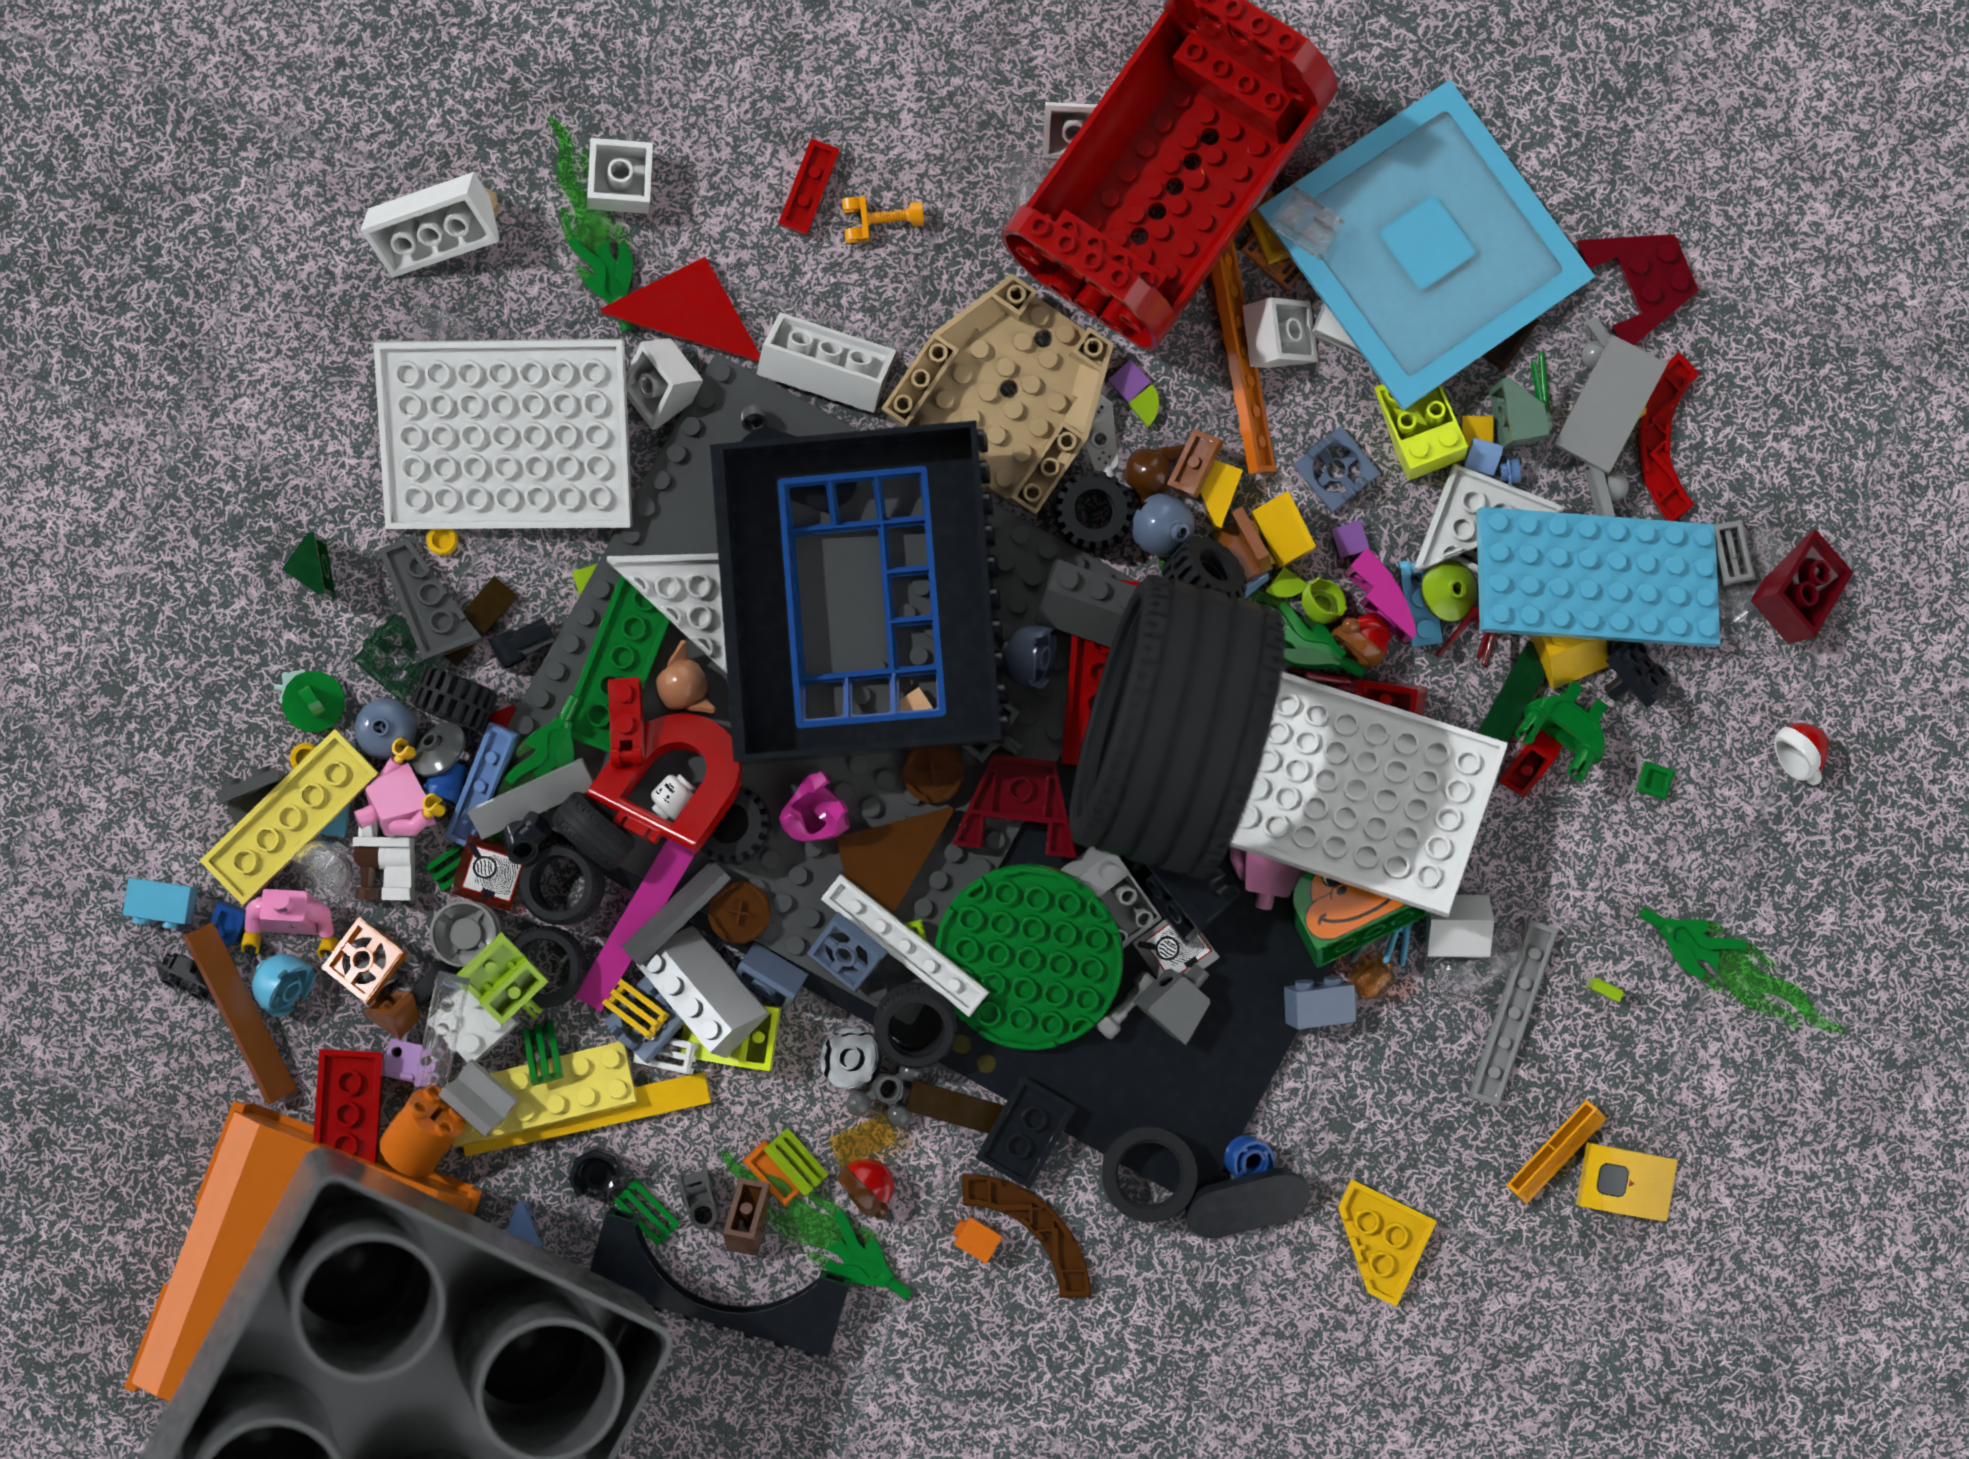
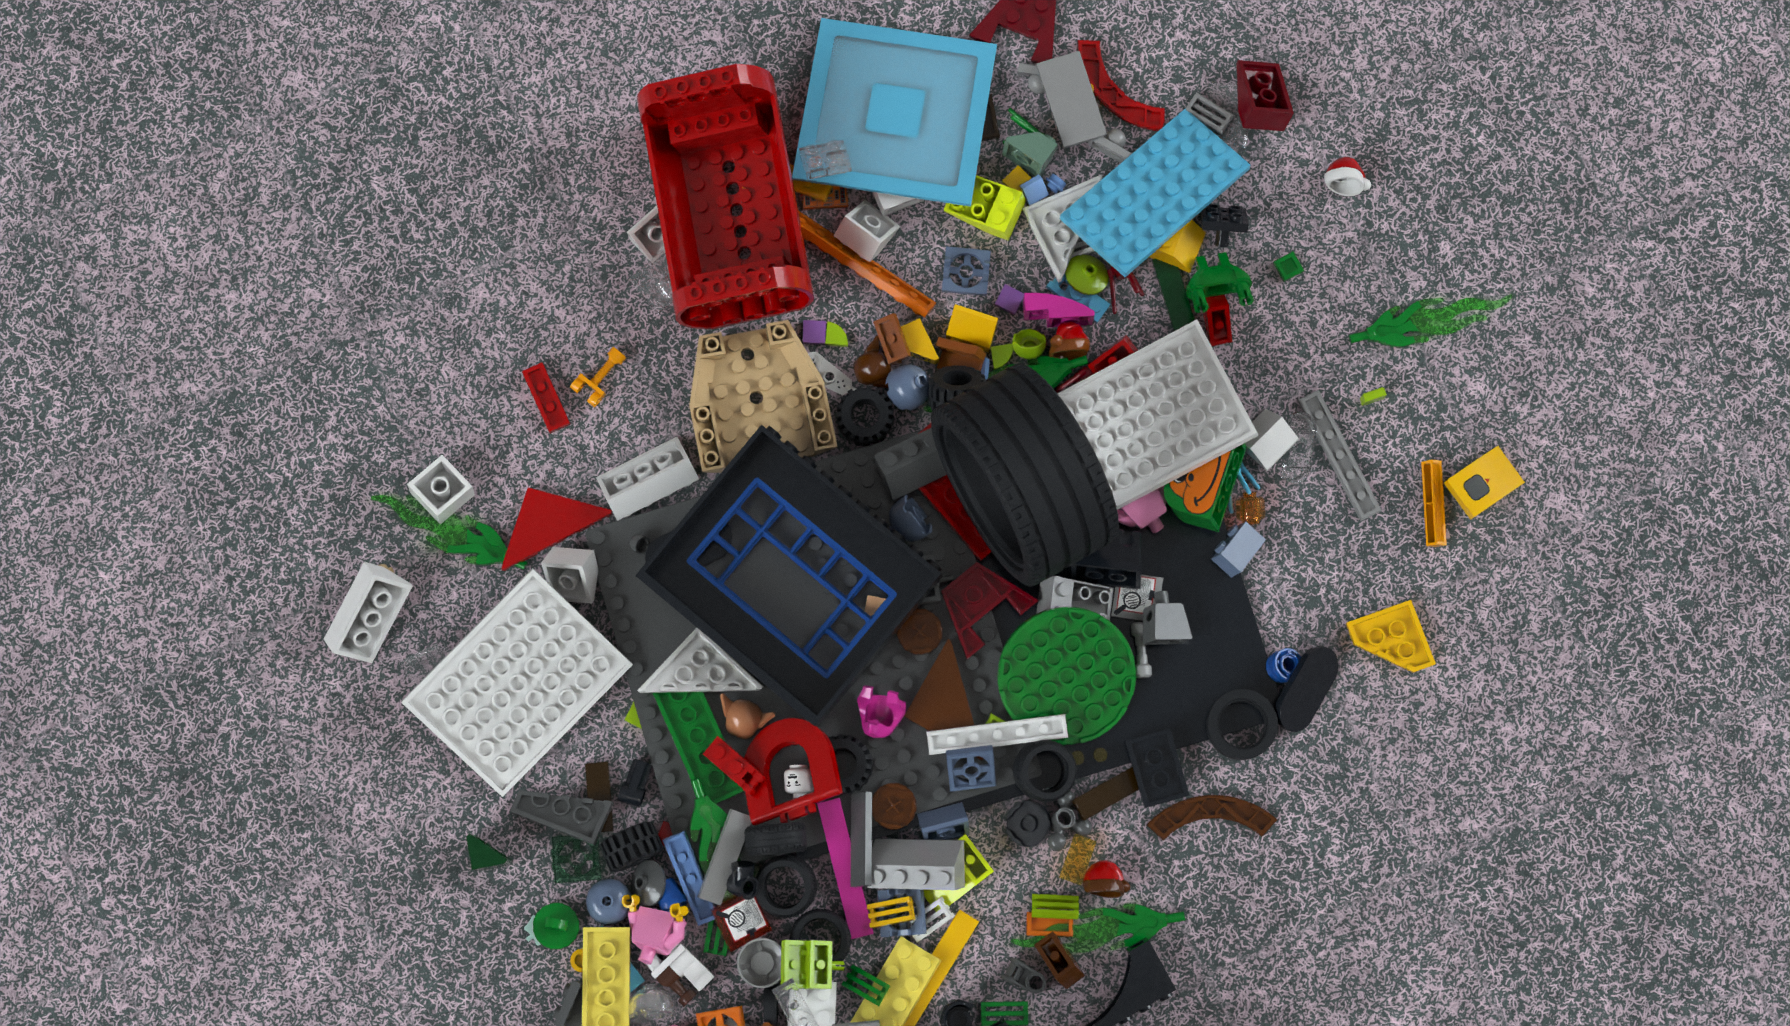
camera: 45 degrees left, 5 degrees down
yellow tile [426,529,459,556] -> none
orange brick [952,1215,1003,1264] -> none

